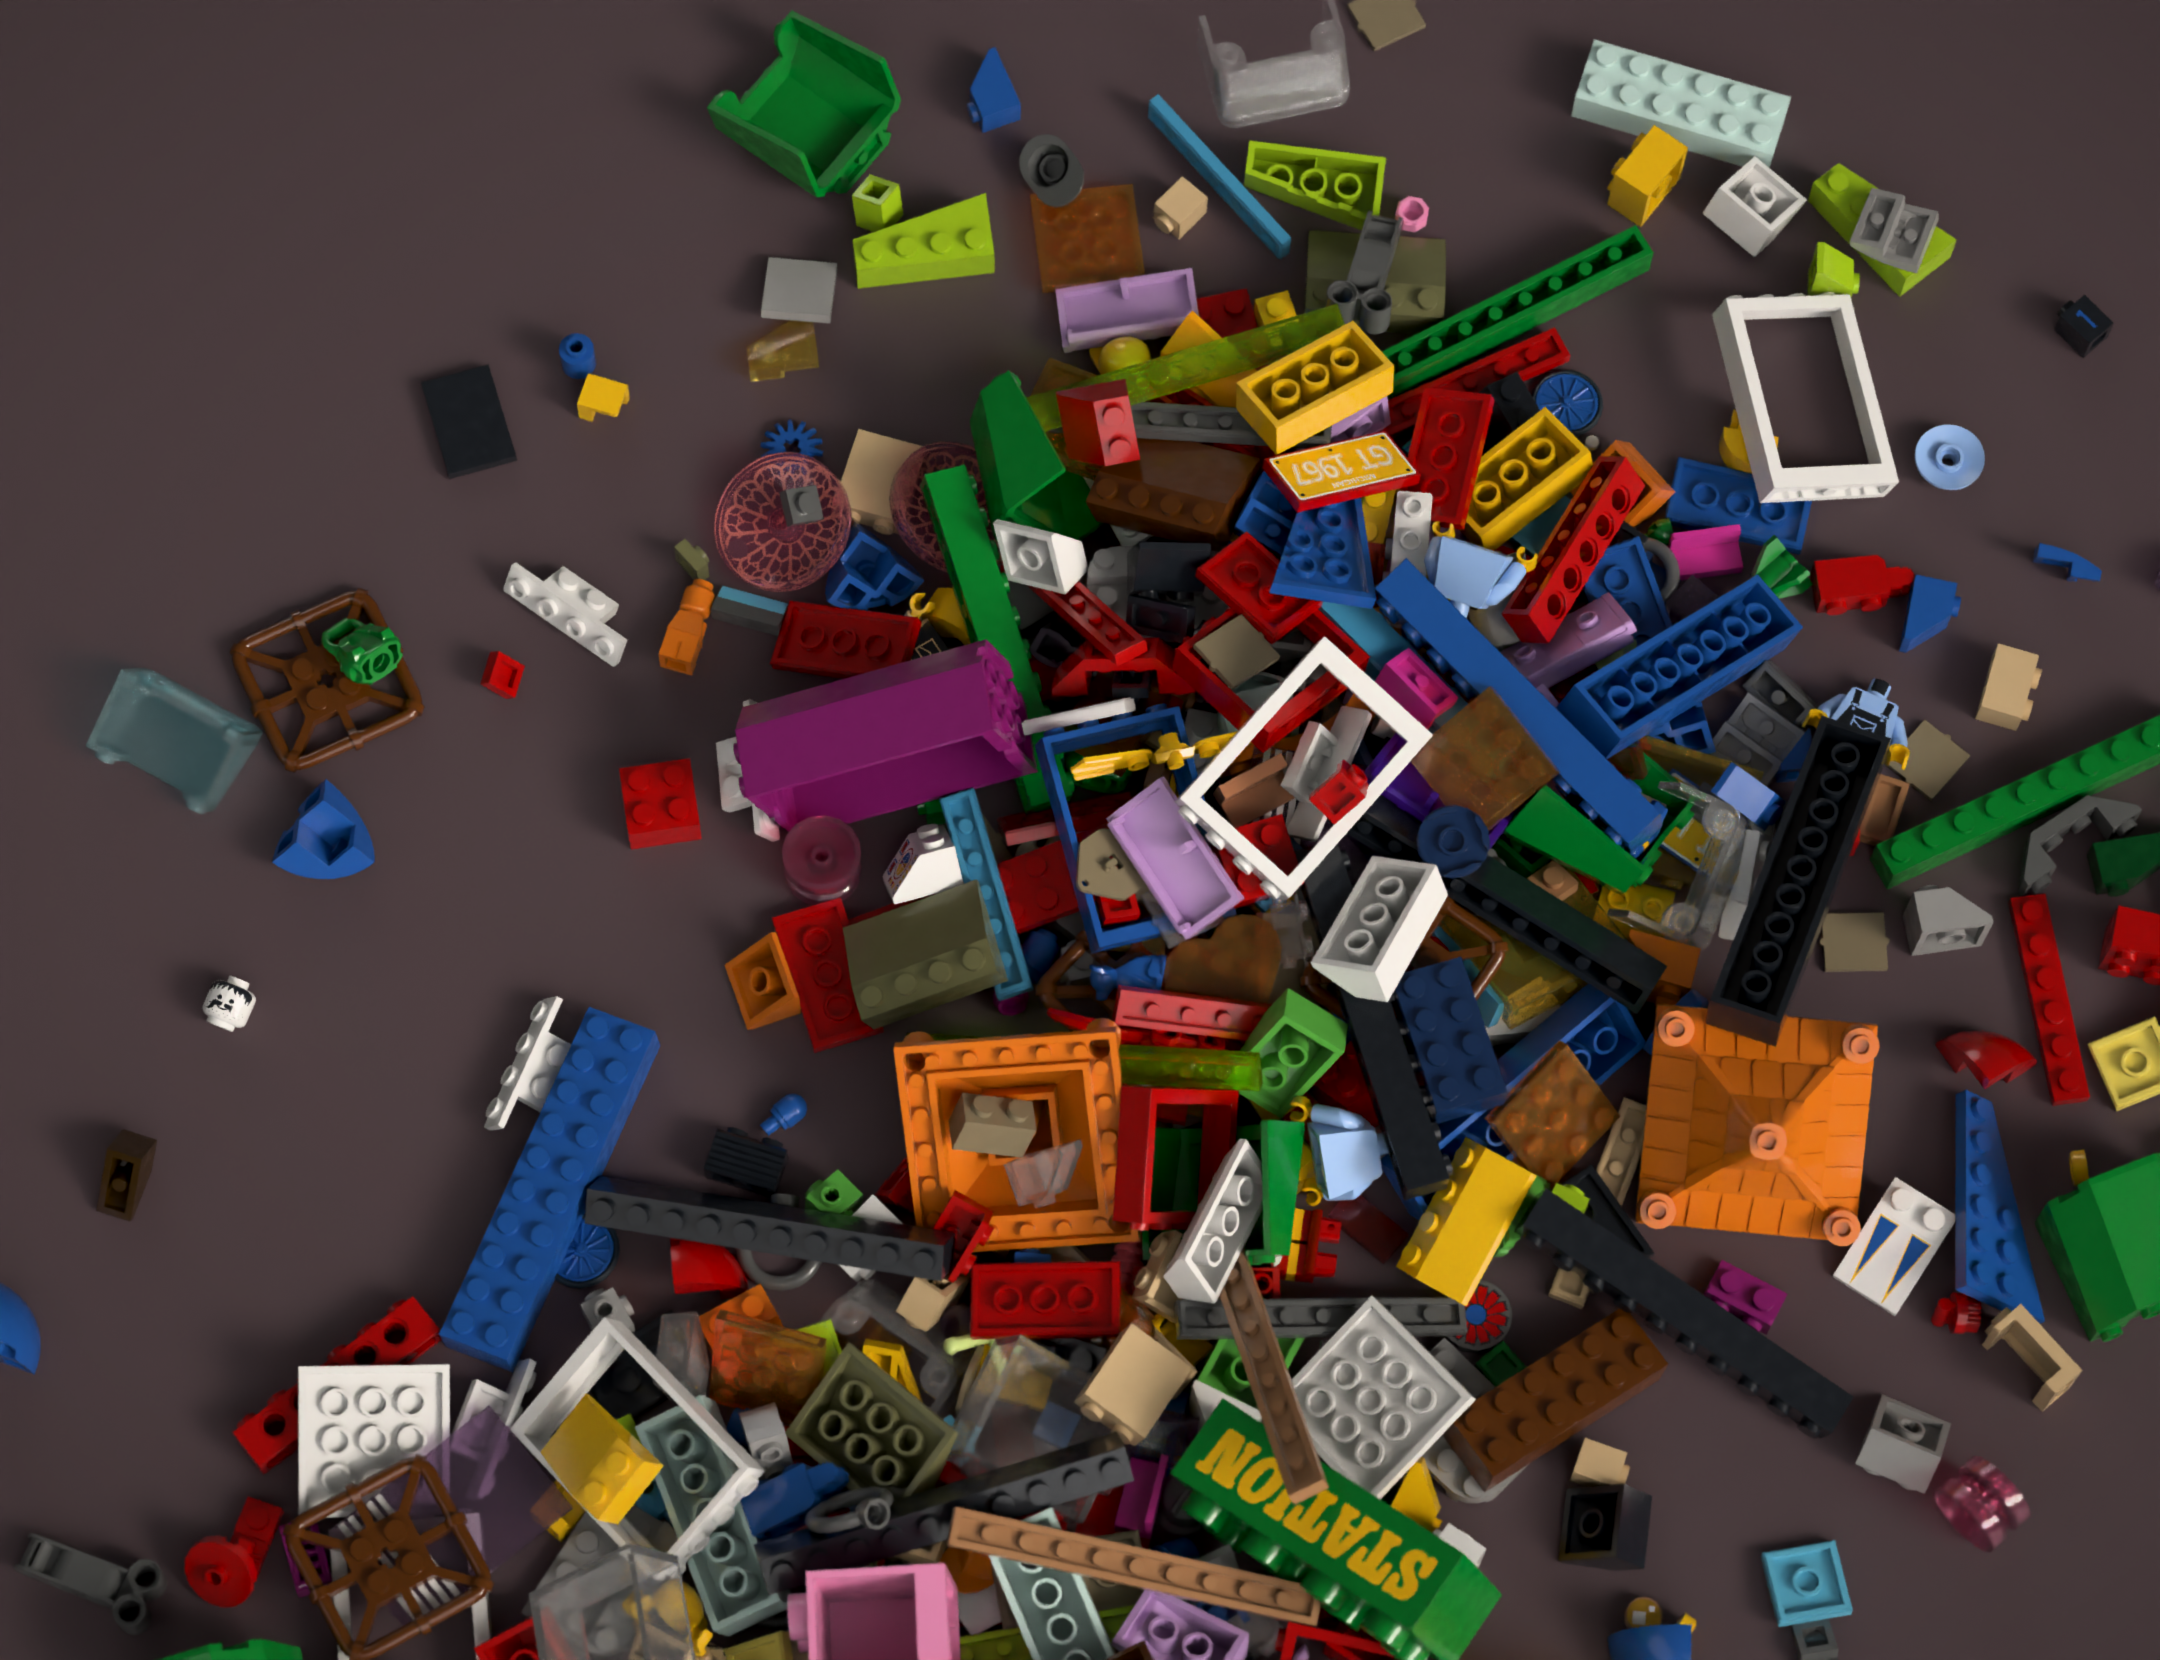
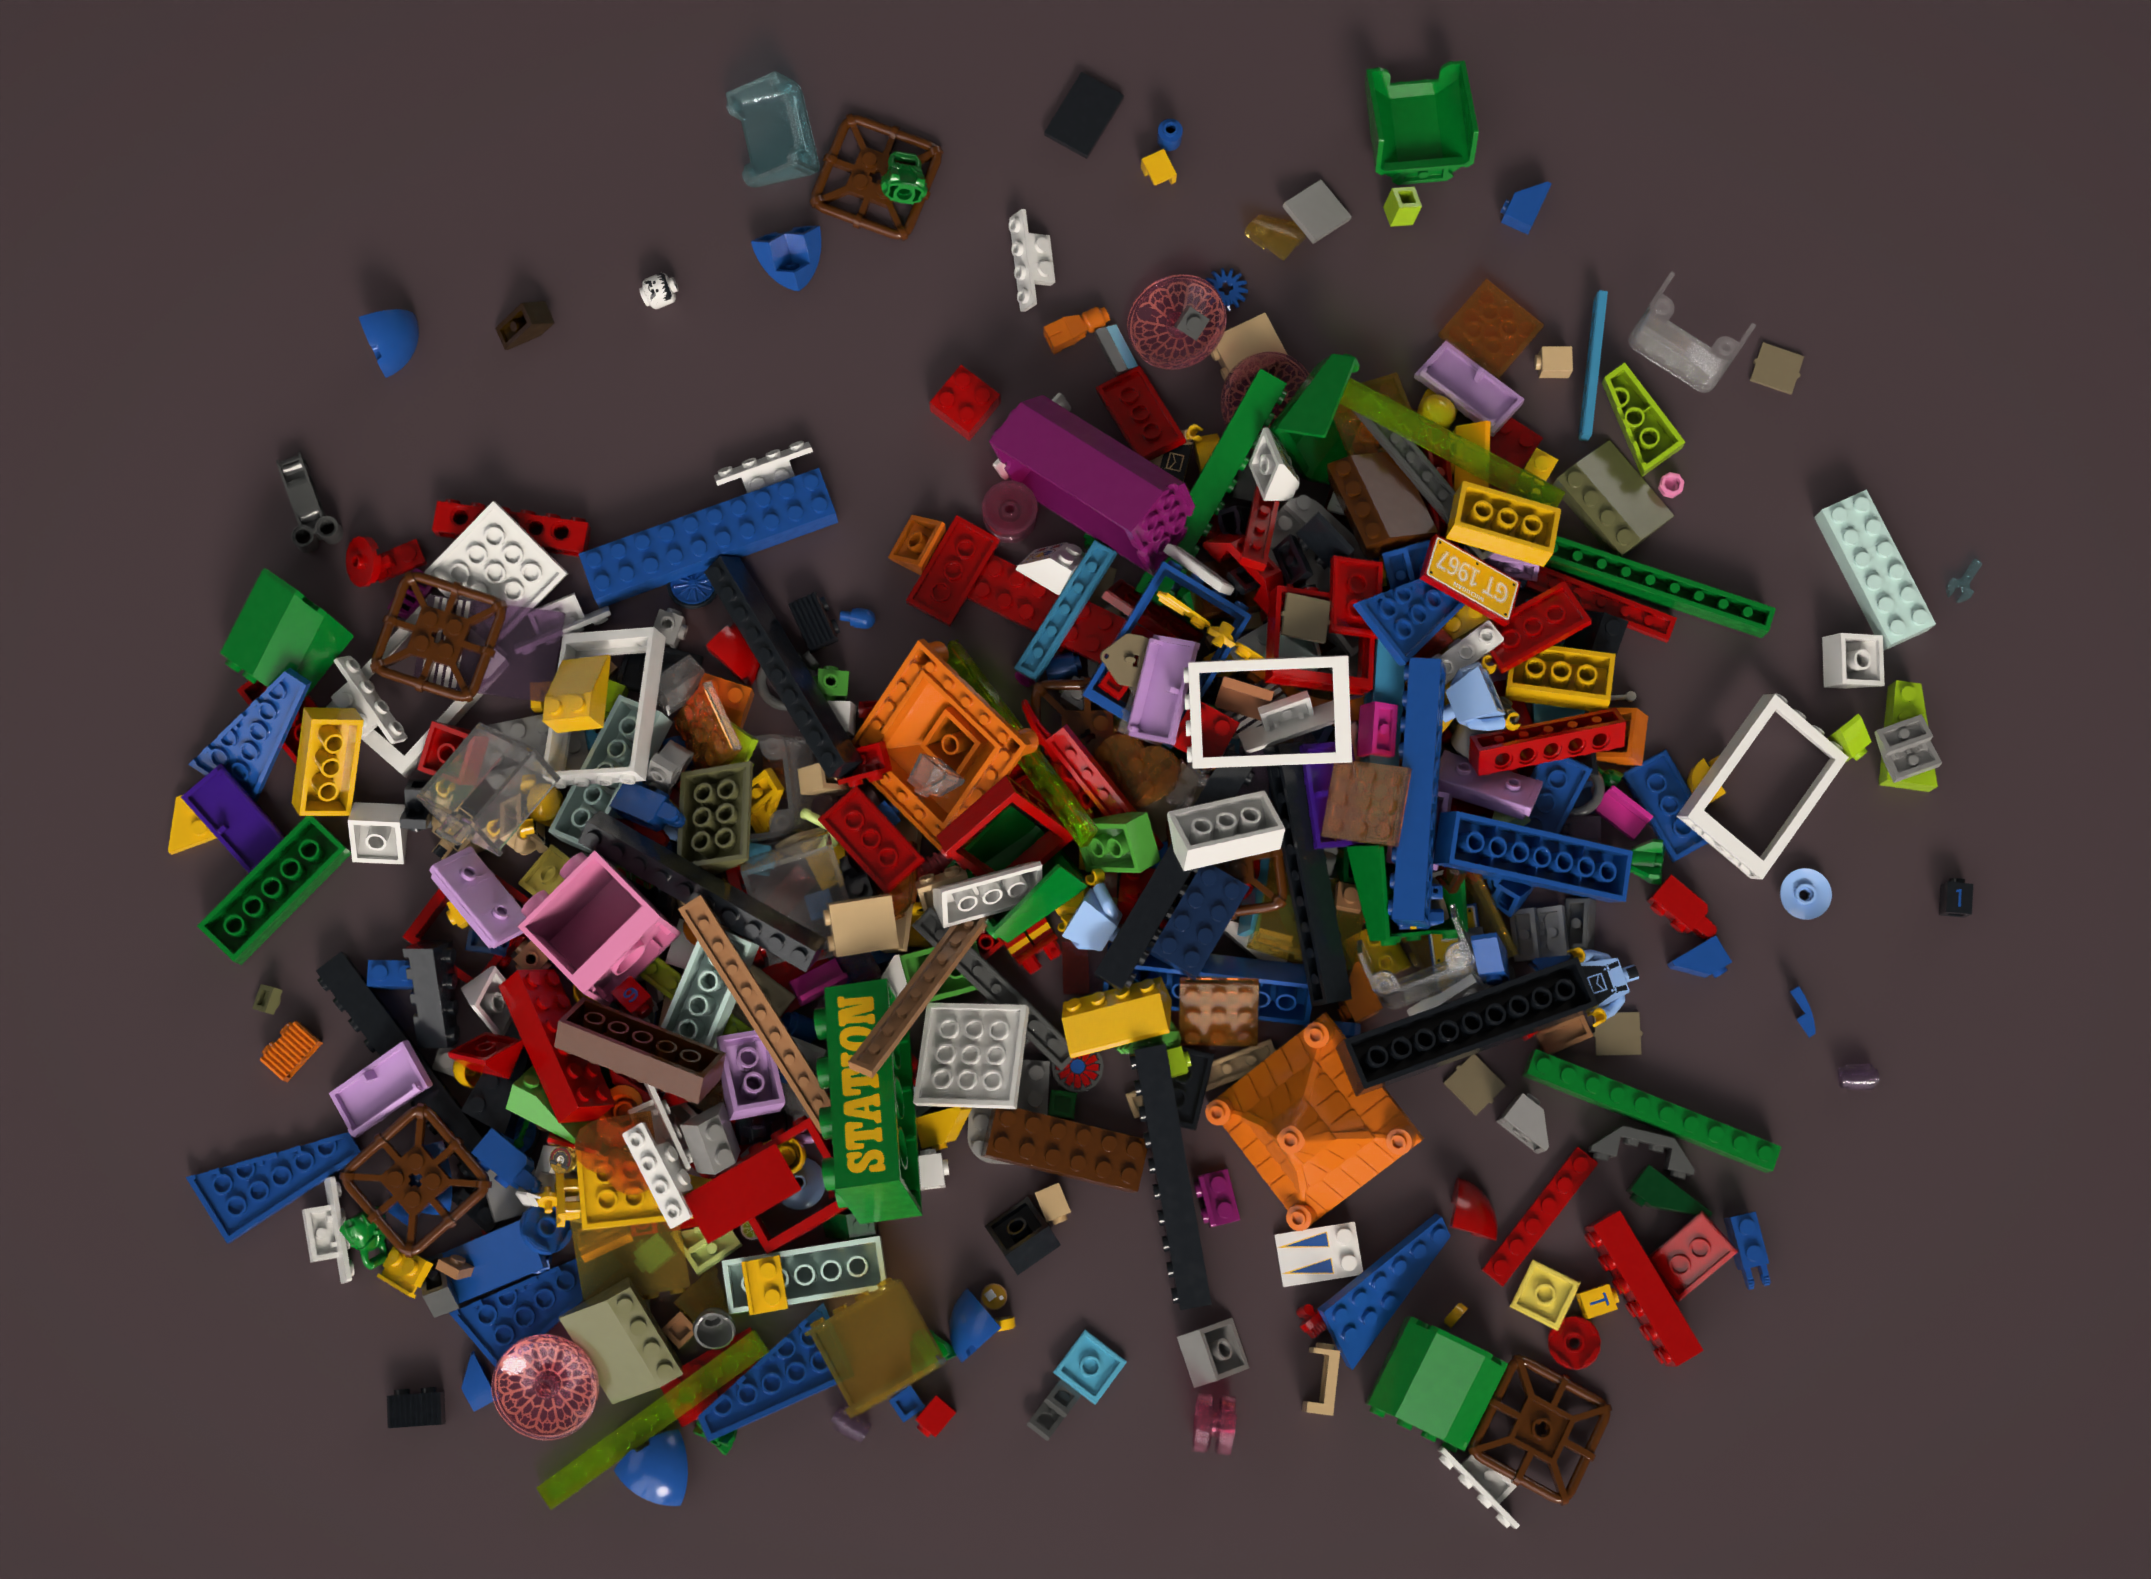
camera: 45 degrees right, 10 degrees up
red plate [480,651,525,699] -> none
olive plate [674,539,709,580] -> none
dark grey piece [805,1487,893,1533] -> none
blue brick [825,522,924,611] -> none
olive slope [843,879,1008,1029] -> none
lime wedge [853,193,995,289] -> none
dark tan brick [949,1092,1036,1158] -> none
dark grey piece [1019,134,1084,207] -> none
red slope [1056,379,1140,466] -> none
blue animal [1089,954,1166,1001] -> none
red bracket [1309,759,1369,825] -> none
dark grey piece [1325,210,1403,334] -> none
dark blue tile [1416,805,1490,879] -> none
blue wheel [1531,370,1603,437] -> none
yellow brick [1607,125,1688,227] -> none
tan brick [1975,643,2042,731] -> none
none -> clear light blue bar [1946,559,1982,603]

